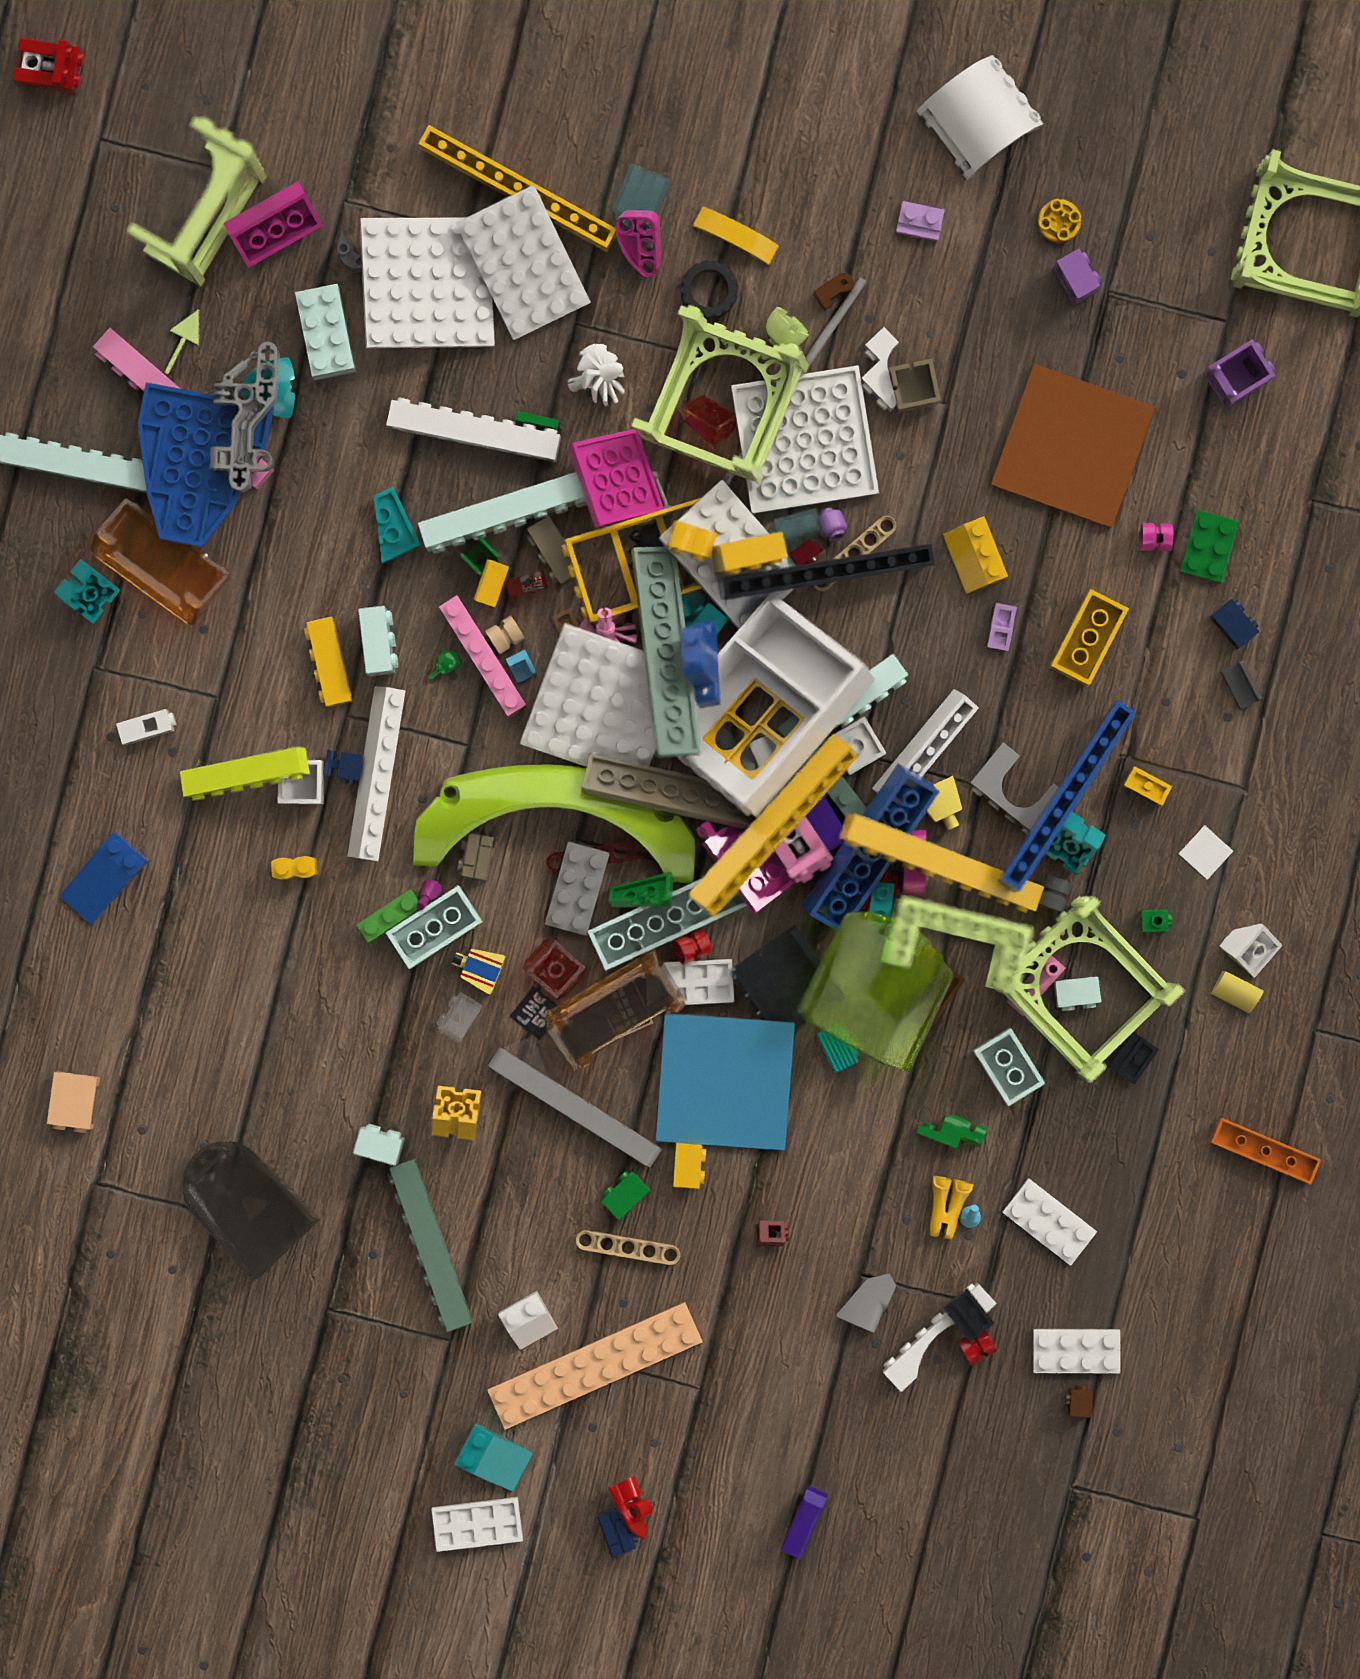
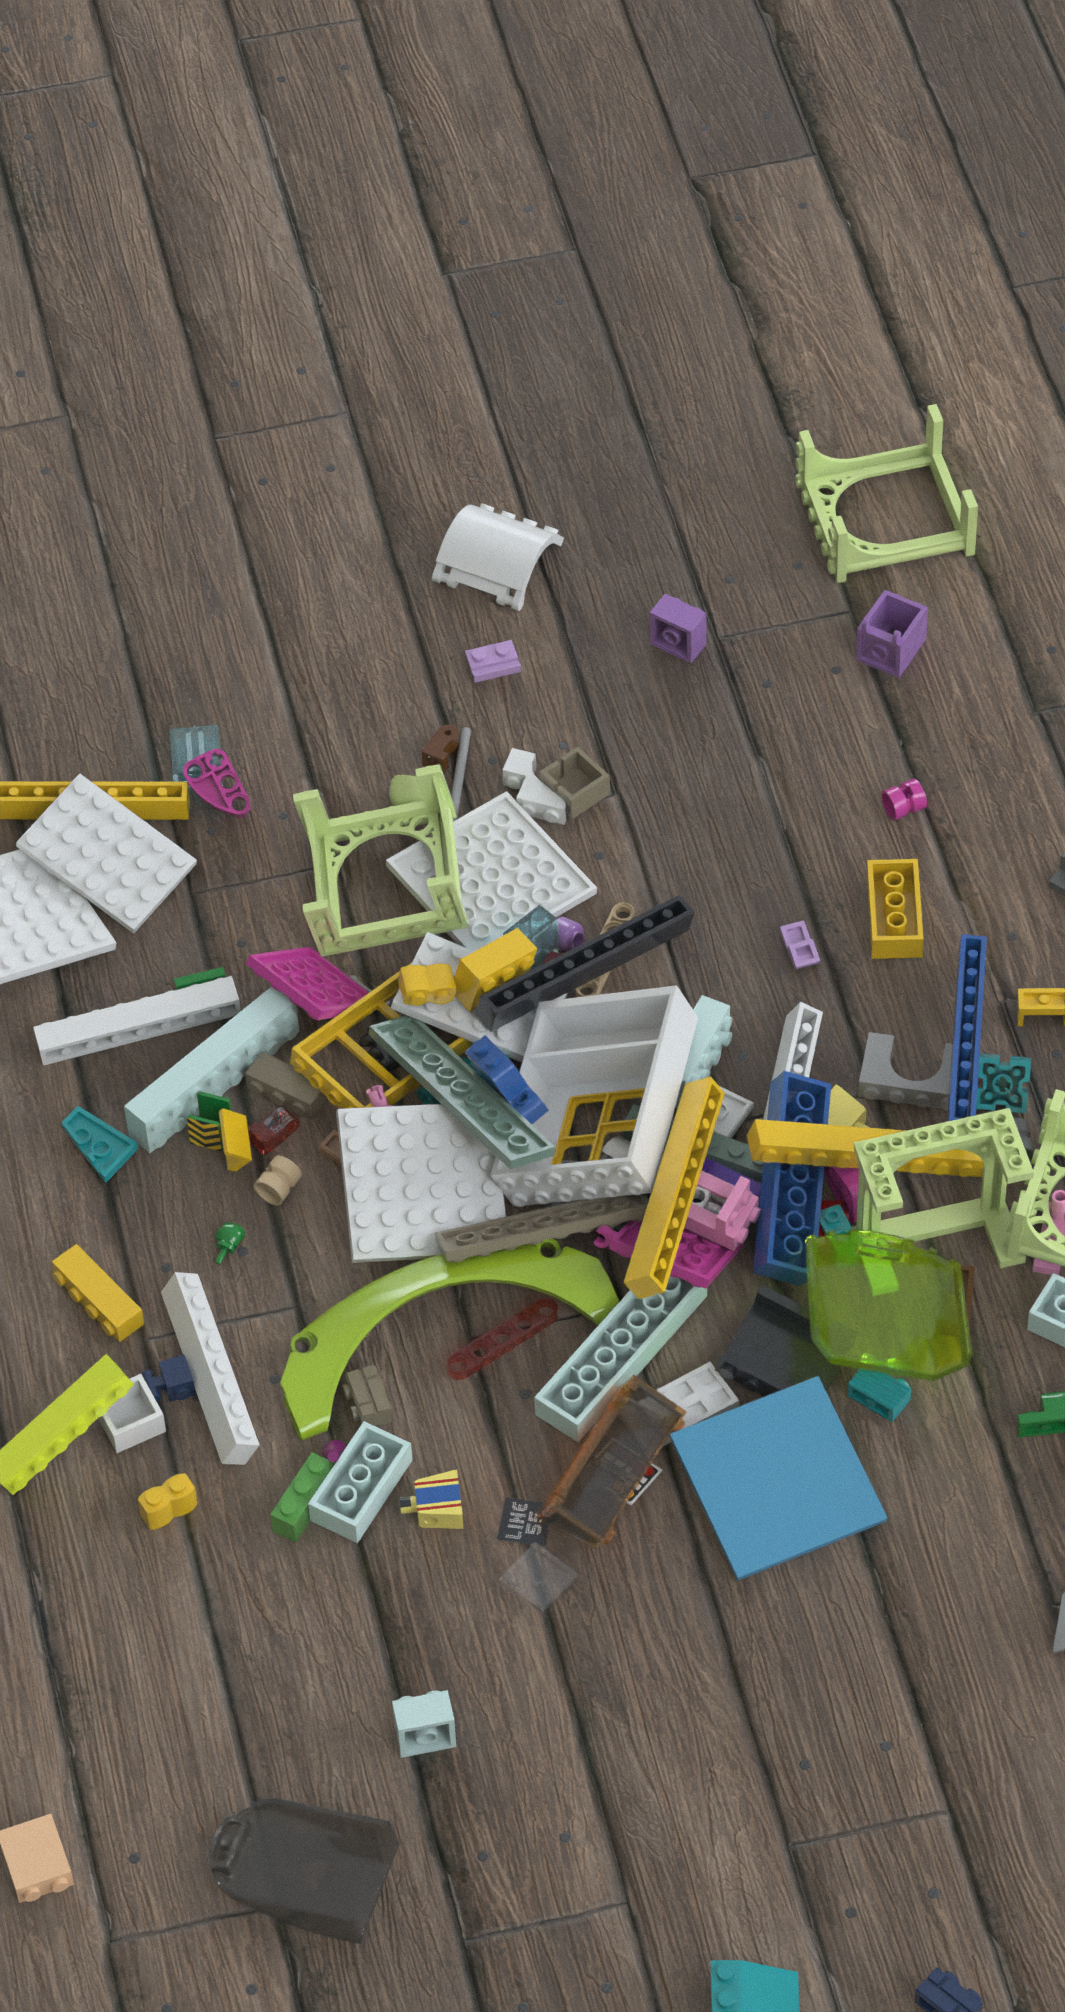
camera: 25 degrees left, 35 degrees down
light aqua brick [358,606,398,676] -> none
sand green brick [387,1159,473,1332] -> none
yellow brick [431,1086,481,1140] -> none
clear brick [436,992,483,1045] -> none
bright pink brick [439,596,527,717] -> none
light nougat plate [487,1302,703,1429] -> none
light grey beam [488,1047,662,1168] -> none
white slope [498,1291,558,1350] -> none
medium azure panel [506,650,537,683] -> none
clear red slope [522,936,586,1000] -> none
light grey plate [545,841,610,936] -> none
white piece [568,344,625,406] -> none
tan beam [576,1230,680,1265] -> none
green brick [601,1170,650,1220] -> none
red panel [608,1476,653,1540] -> none
green wing [609,872,674,907] -> none
red wheel [672,928,712,965] -> none
yellow brick [673,1143,706,1189] -> none
clear red slope [677,395,736,448] -> none
black tyre [681,260,738,319] -> none
yellow slope [693,206,779,265] -> none
dark red brick [756,1221,789,1247] -> none
yellow slope [942,516,1008,594] -> none
dark orange tile [991,364,1155,529] -> none
yellow tile [1038,199,1081,243] -> none
green plate [1179,509,1239,583] -> none
dark blue brick [1210,599,1259,650] -> none

